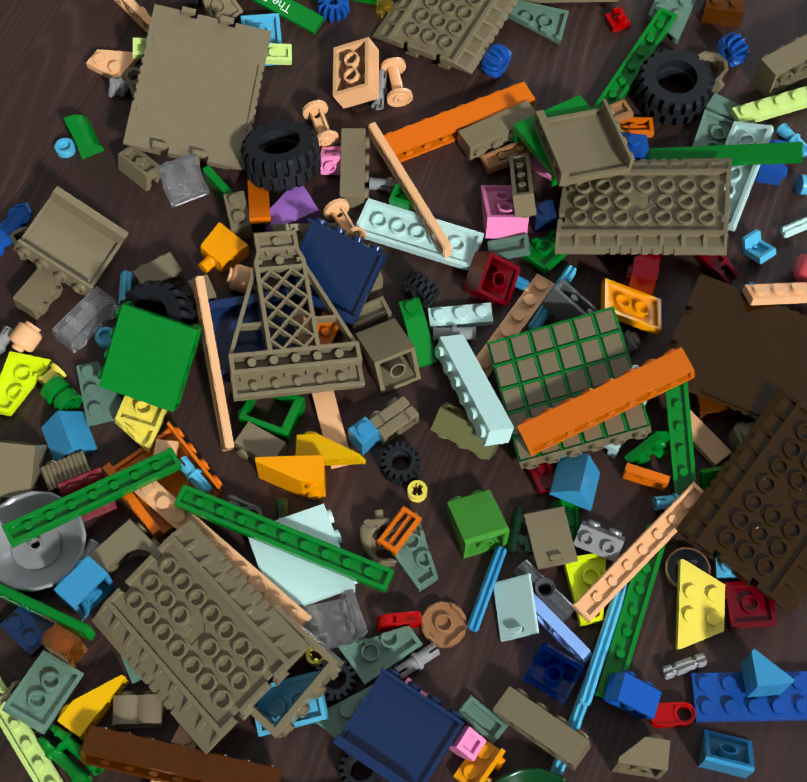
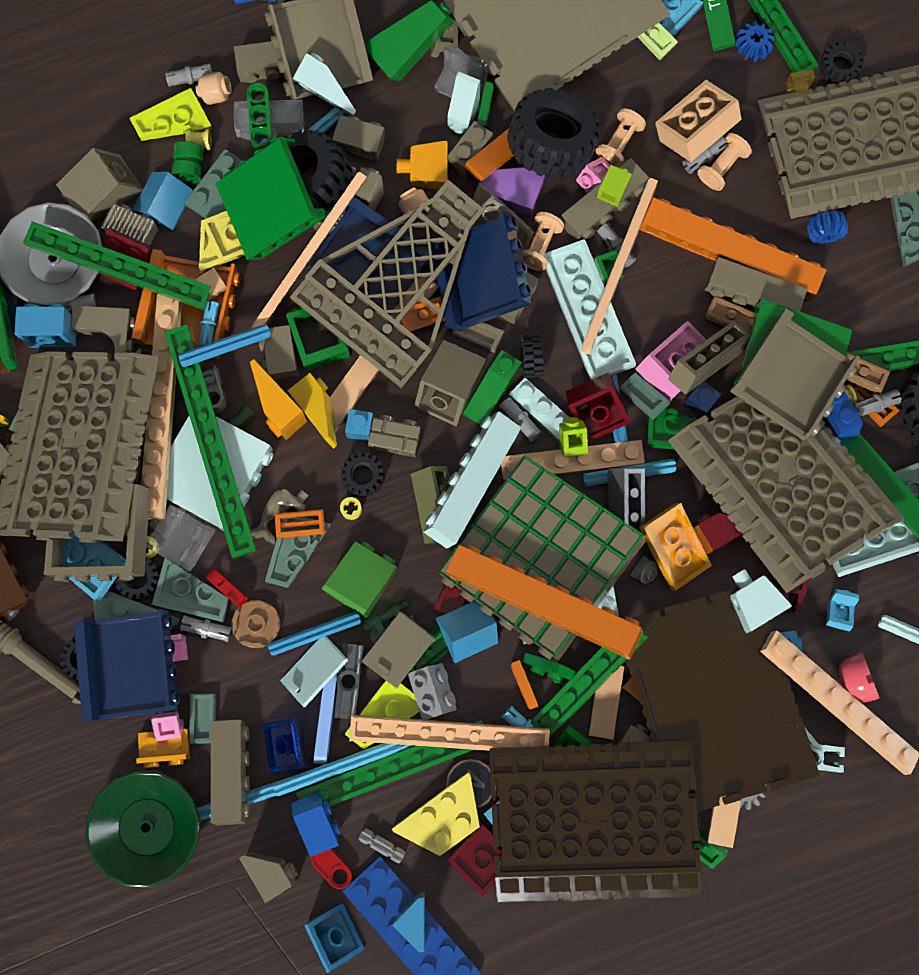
camera: 50 degrees right, 15 degrees up
none -> dark azure axle [178,324,271,367]
none -> green beam [247,83,274,152]
none -> light aqua slope [292,53,356,116]
none -> green slope [364,0,455,82]
none -> light aqua slope [447,72,480,134]
none -> lime brick [559,417,588,457]
none -> lime brick [597,165,632,207]
none -> light aqua torso [730,569,791,633]
none -> light grey axle [854,389,901,417]

